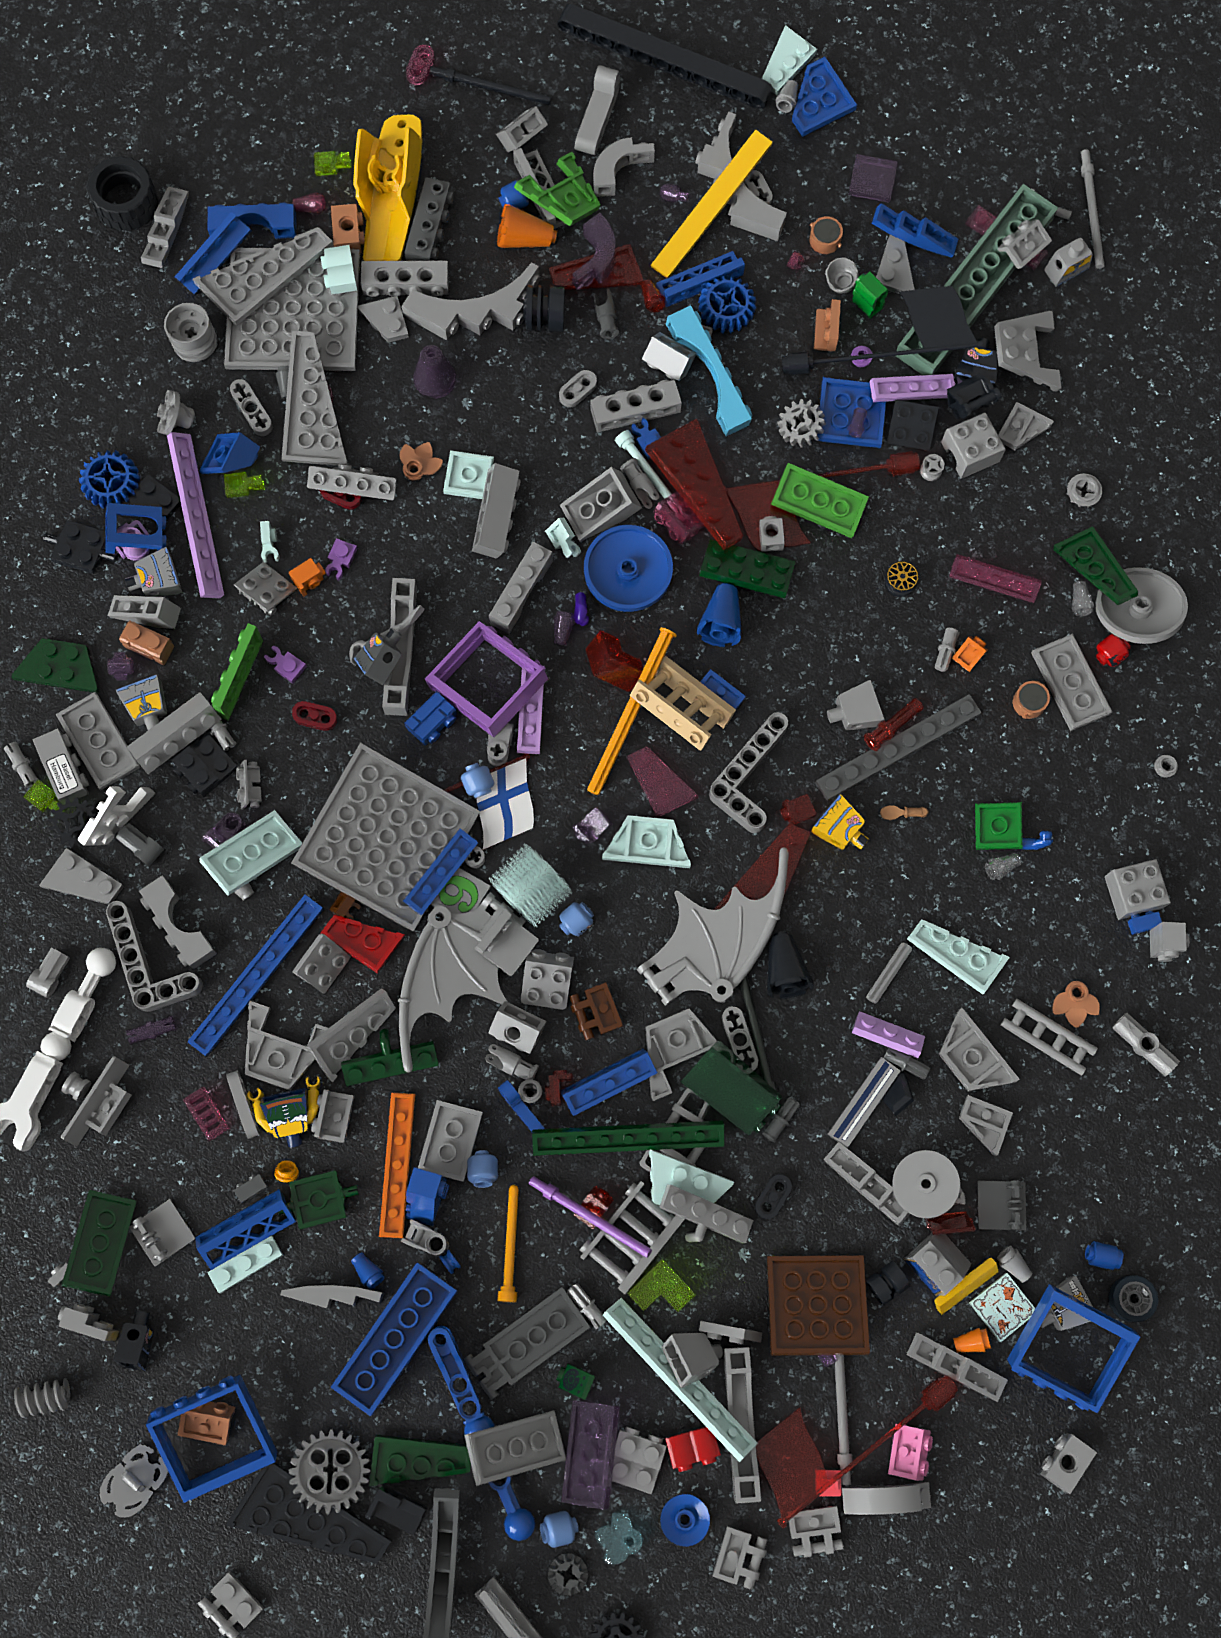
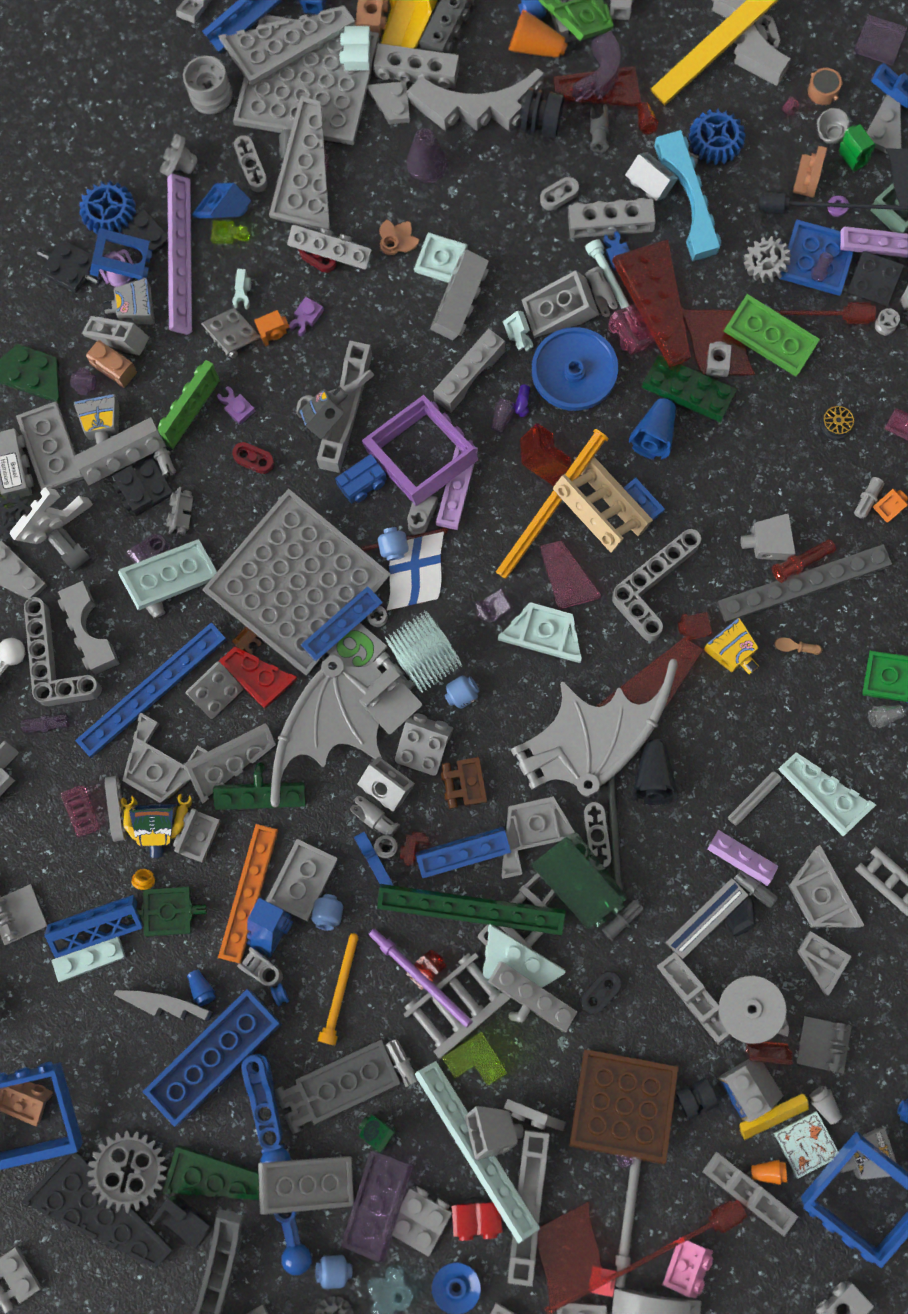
camera: 20 degrees right, 0 degrees up
dark grey piece [234,1174,269,1204] -> none
blue fence [656,251,745,307] -> none
clear purple cylinder [659,183,689,203] -> none

